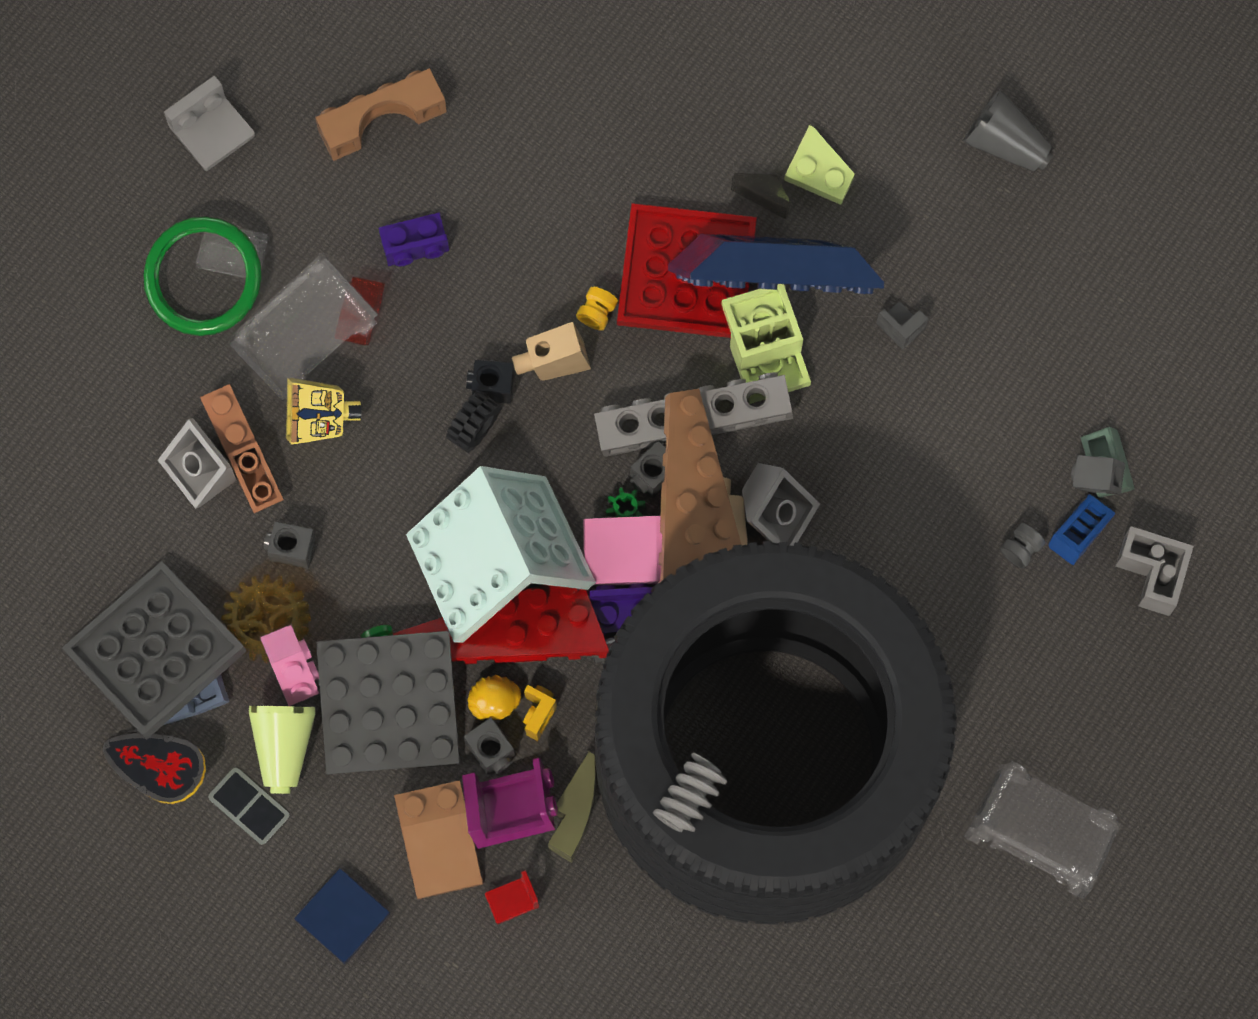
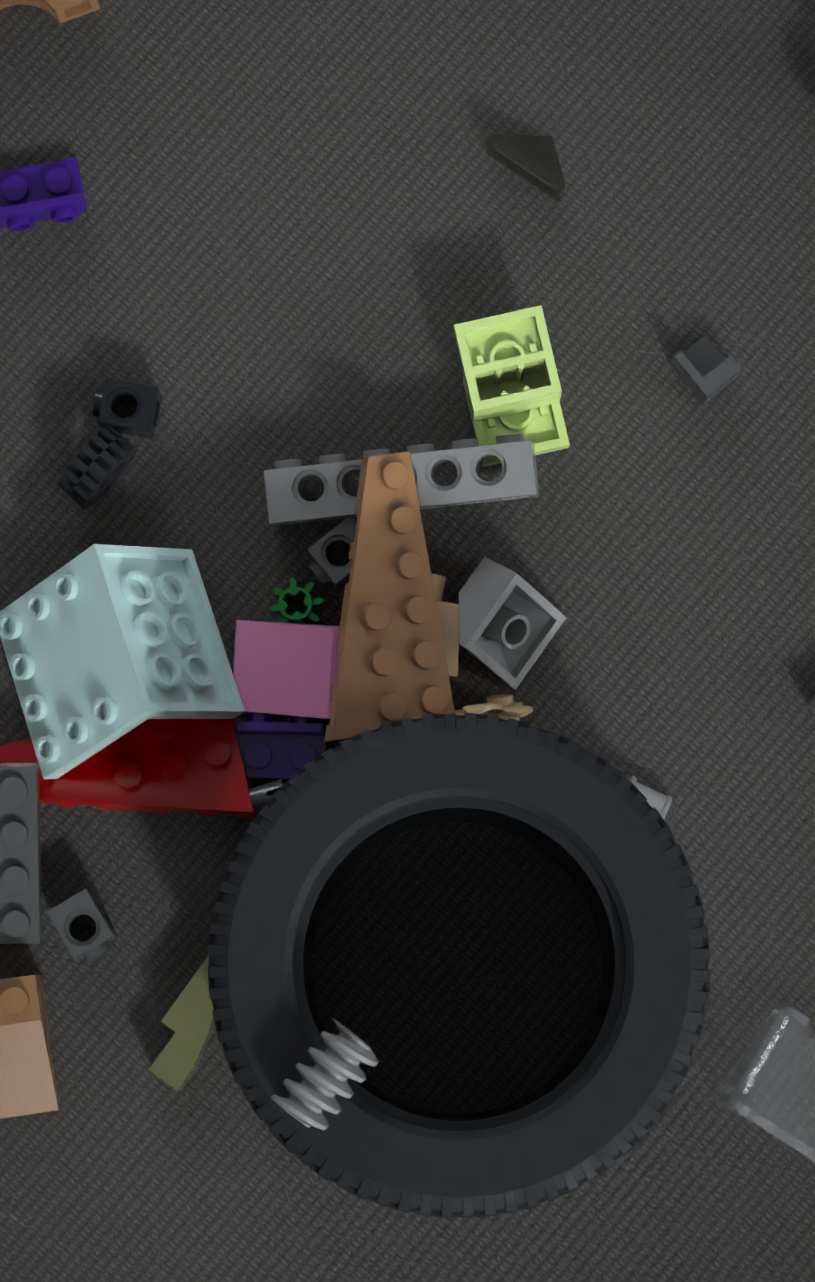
camera: 10 degrees right, 10 degrees up
magenta panel [462,758,558,849] -> none
yellow hair [467,675,521,720] -> none
red bracket [485,870,539,925] -> none
tan torso [512,322,591,381] -> none
yellow bracket [523,685,557,741] -> none
yellow wheel [576,287,618,330] -> none
red plate [617,203,757,338] -> none
dark blue slope [668,234,884,294] -> none
yellowish green wing [784,125,855,205] -> none

